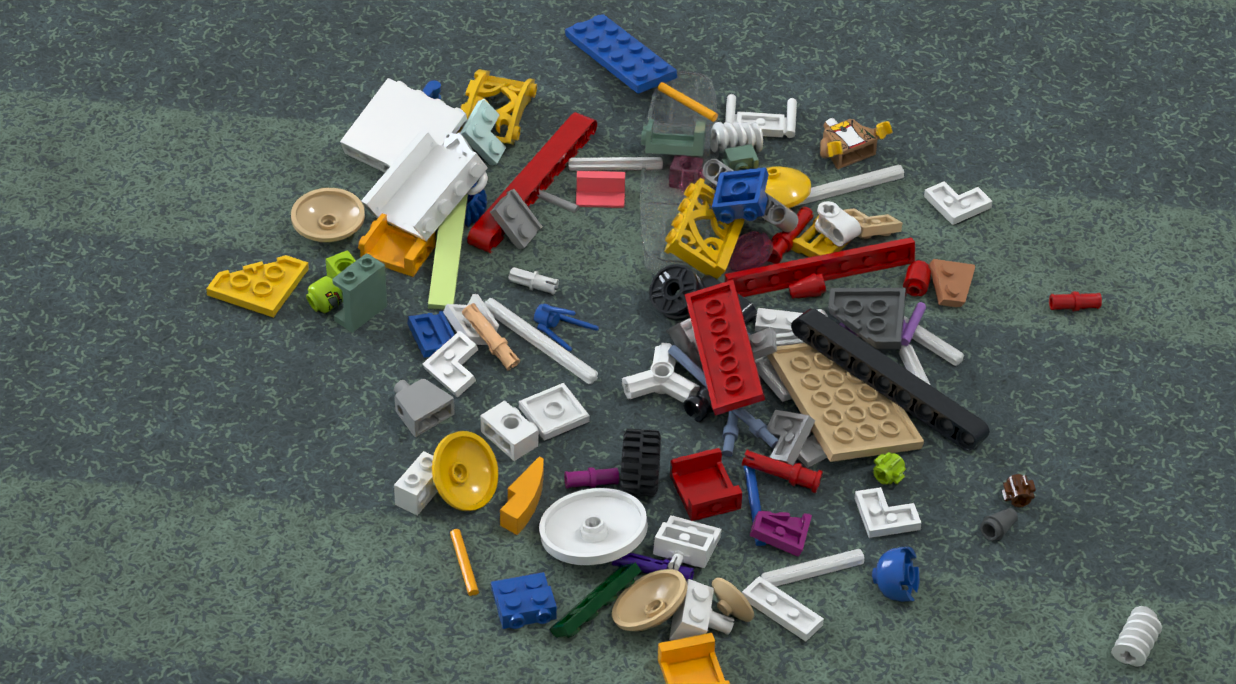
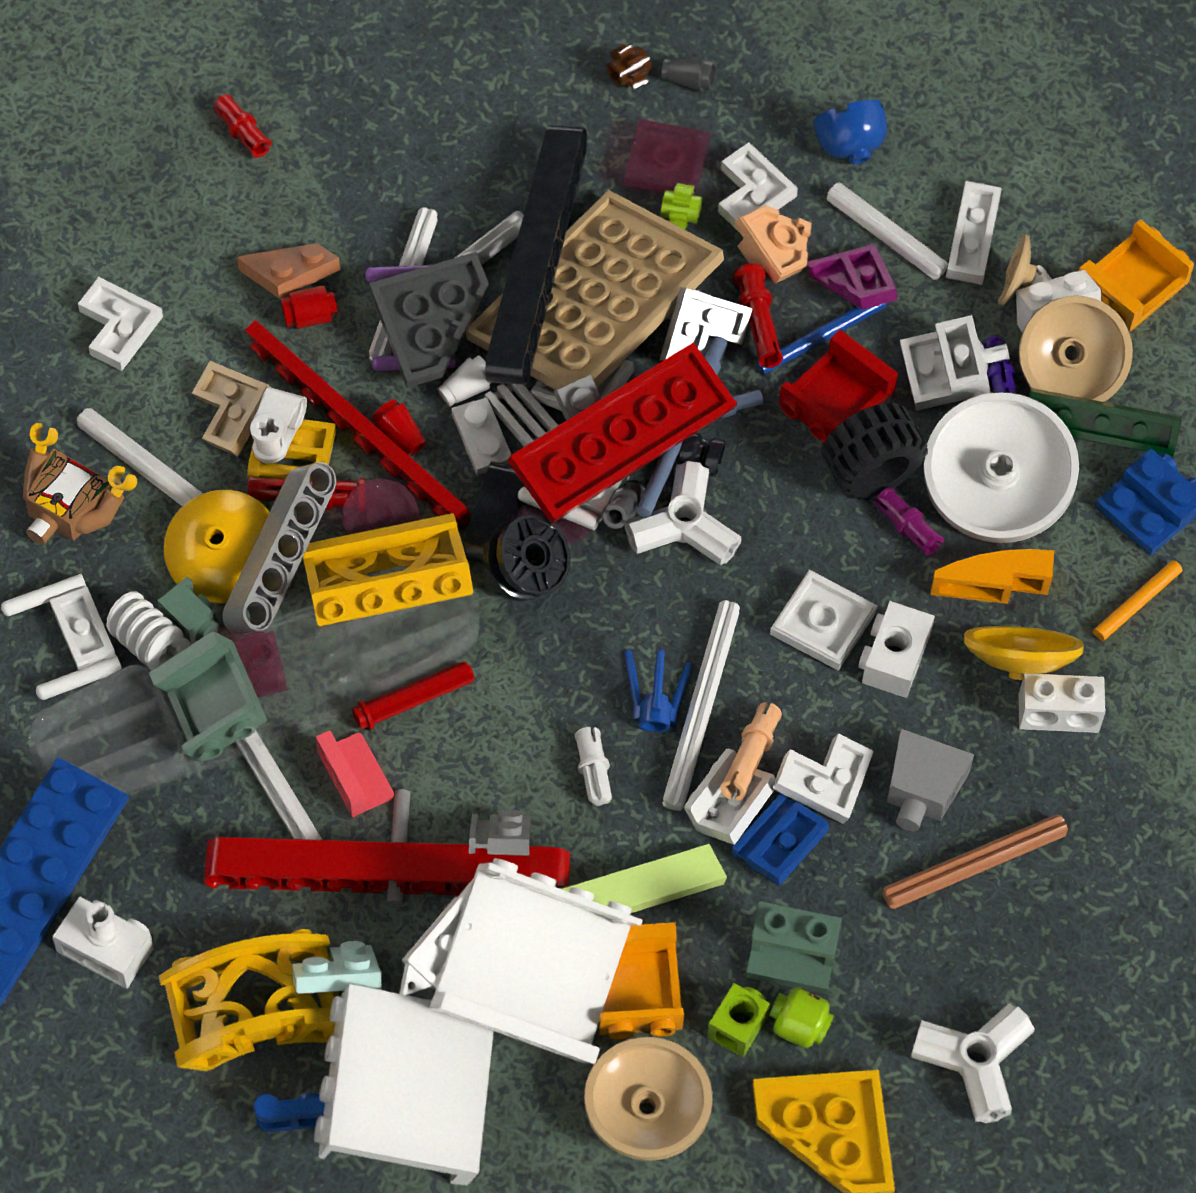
camera: 120 degrees left, 15 degrees up
light orange bar [658,82,718,122] -> none
blue plate [712,167,769,223] -> none
none -> white brick [53,897,154,989]
none -> red axle [352,661,474,731]
none -> clear pink plate [624,119,711,196]
none -> light nougat plate [734,205,812,284]
none -> nougat axle [883,814,1068,909]
none -> white piece [911,1003,1035,1123]

